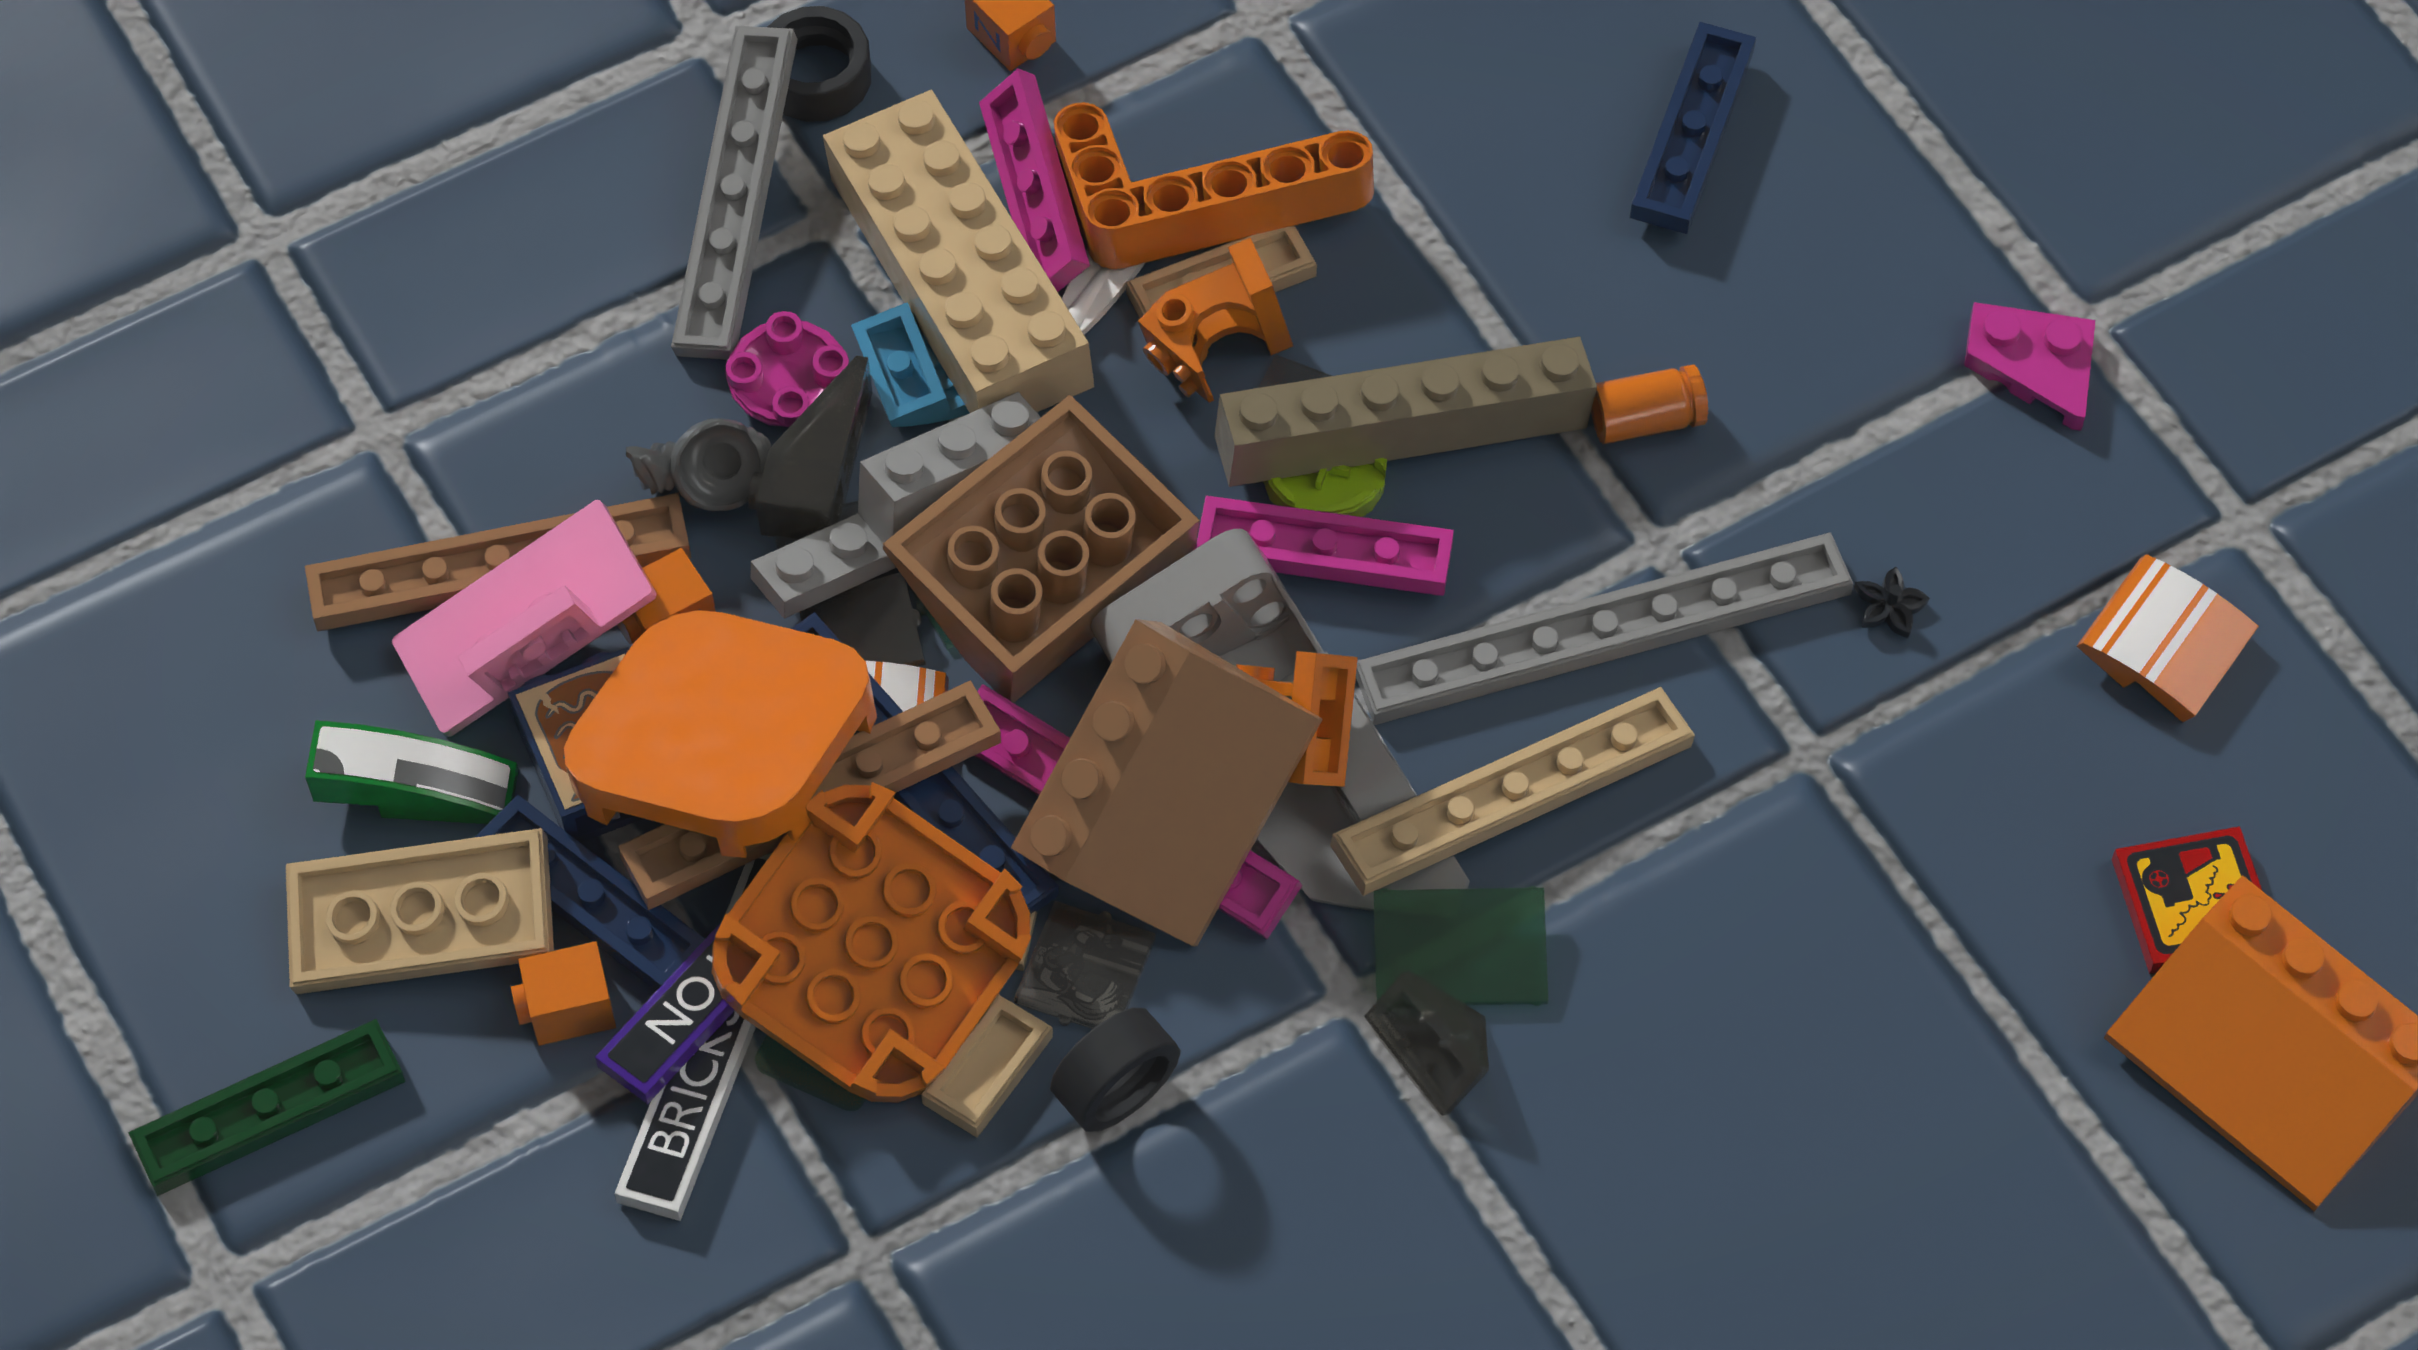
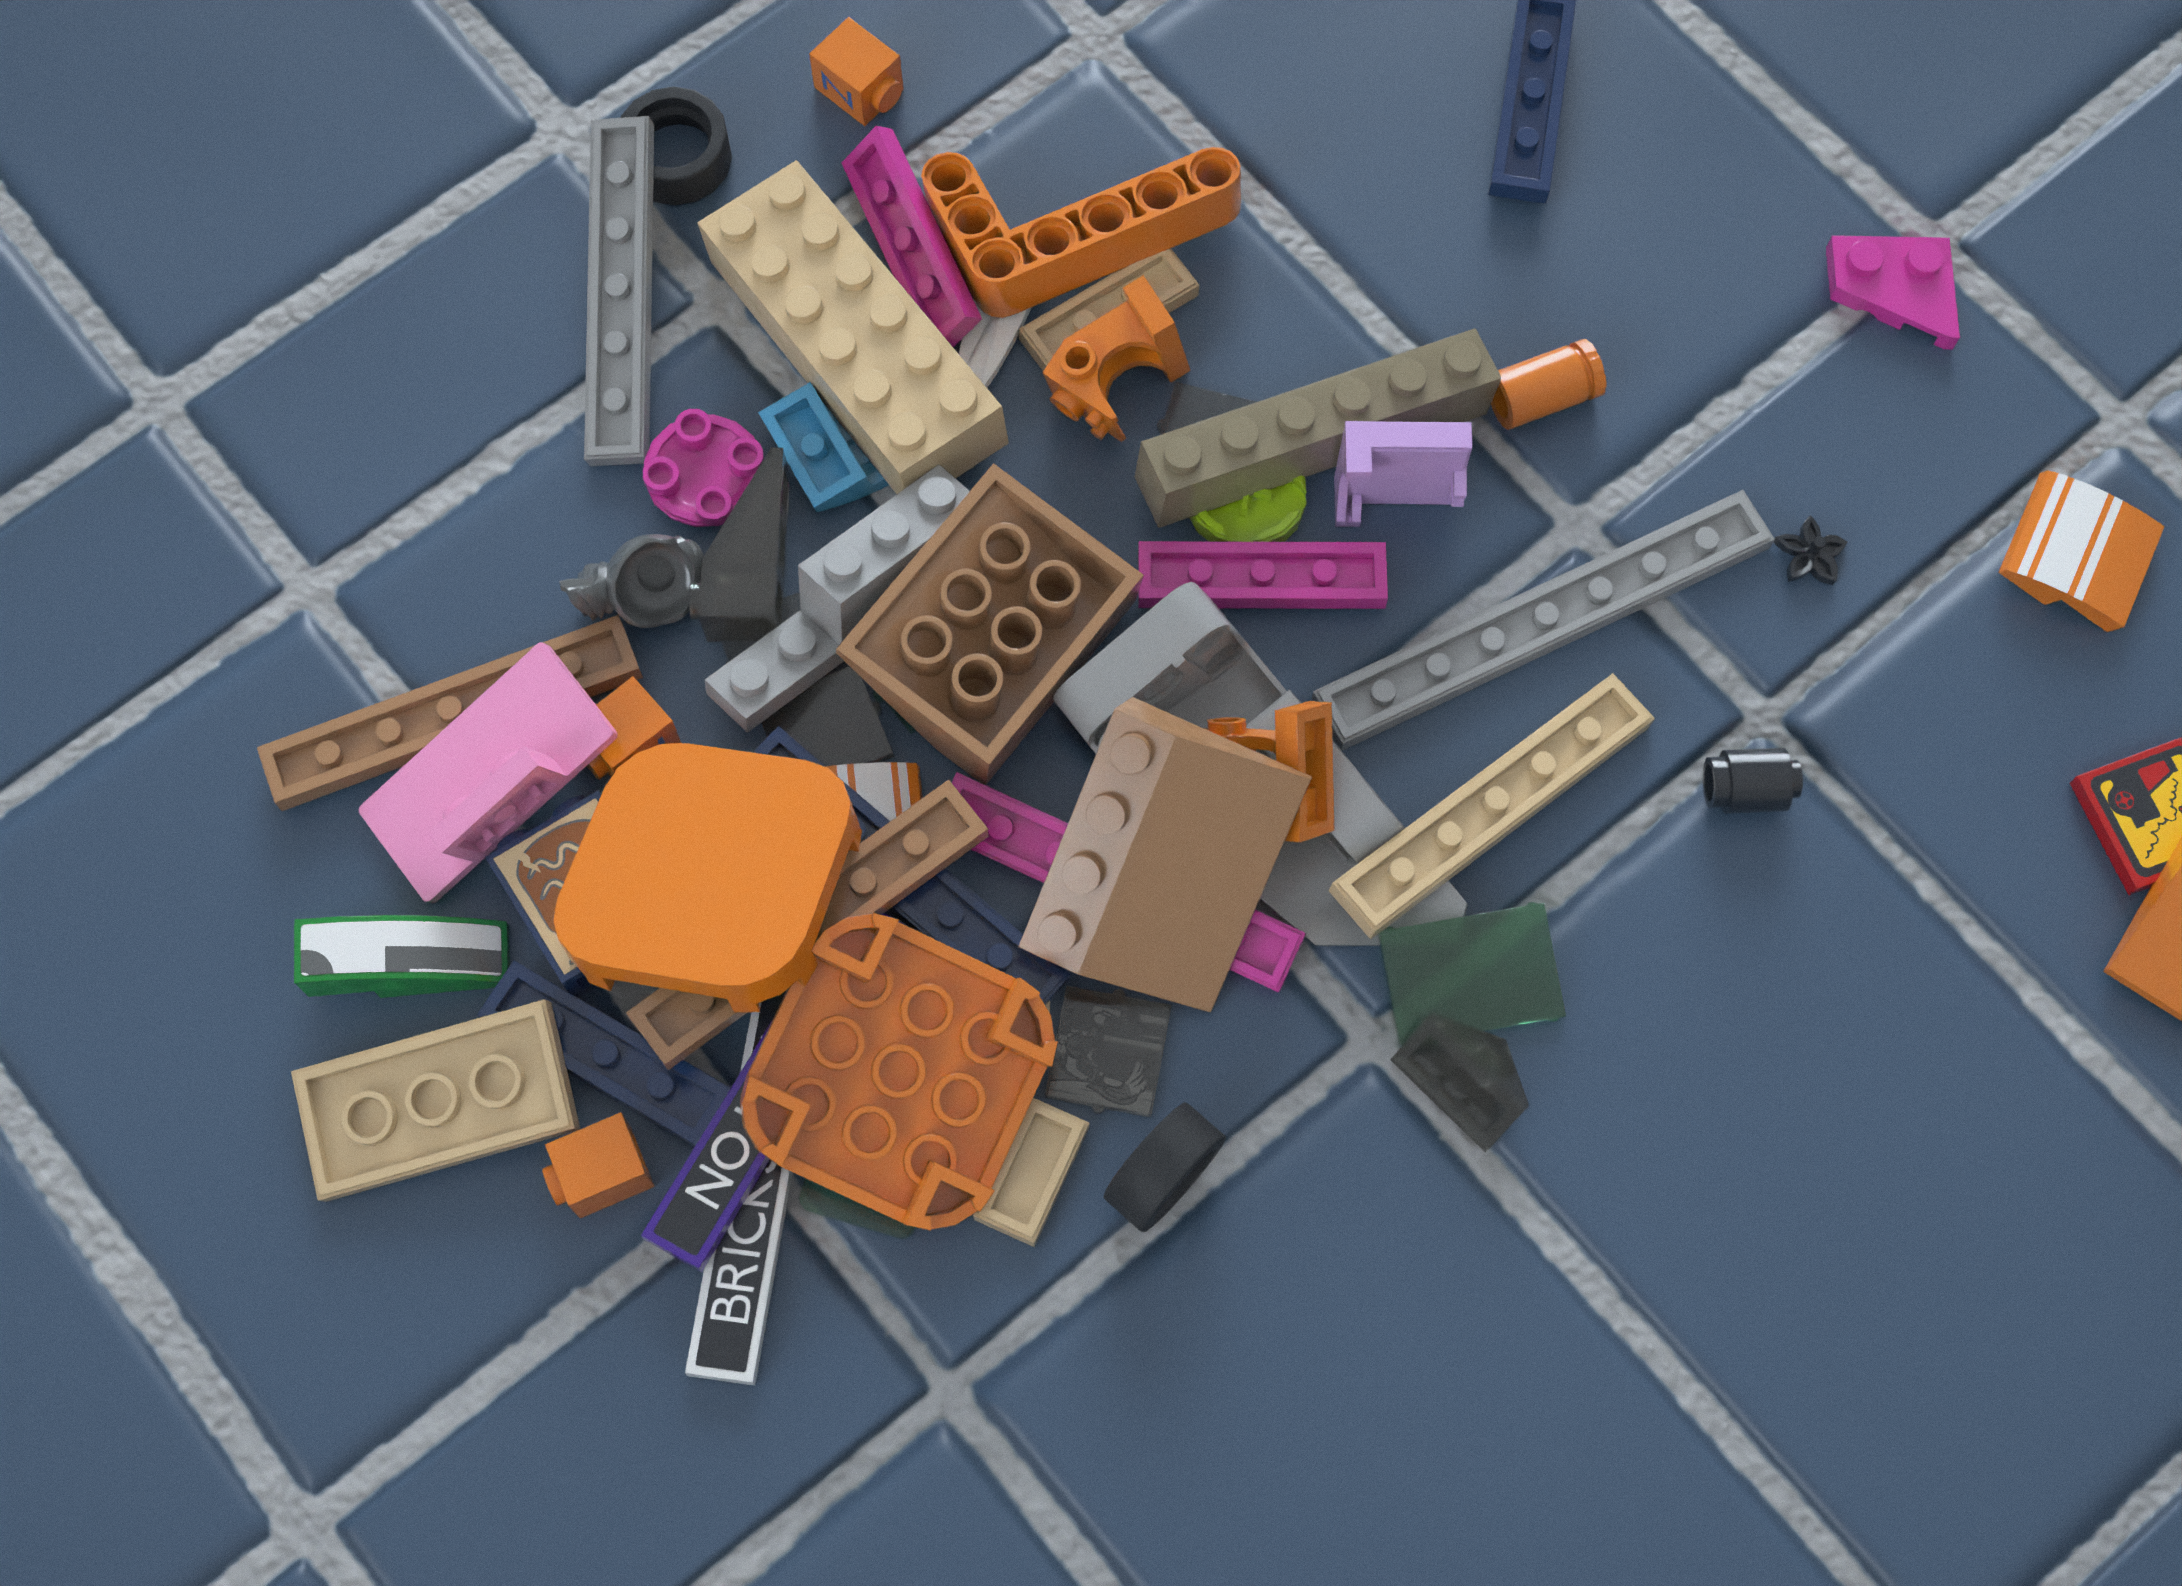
camera: 10 degrees left, 10 degrees up
dark green tile [128,1019,406,1196] -> none
none -> lavender piece [1334,421,1472,527]
none -> black brick [1703,748,1803,814]

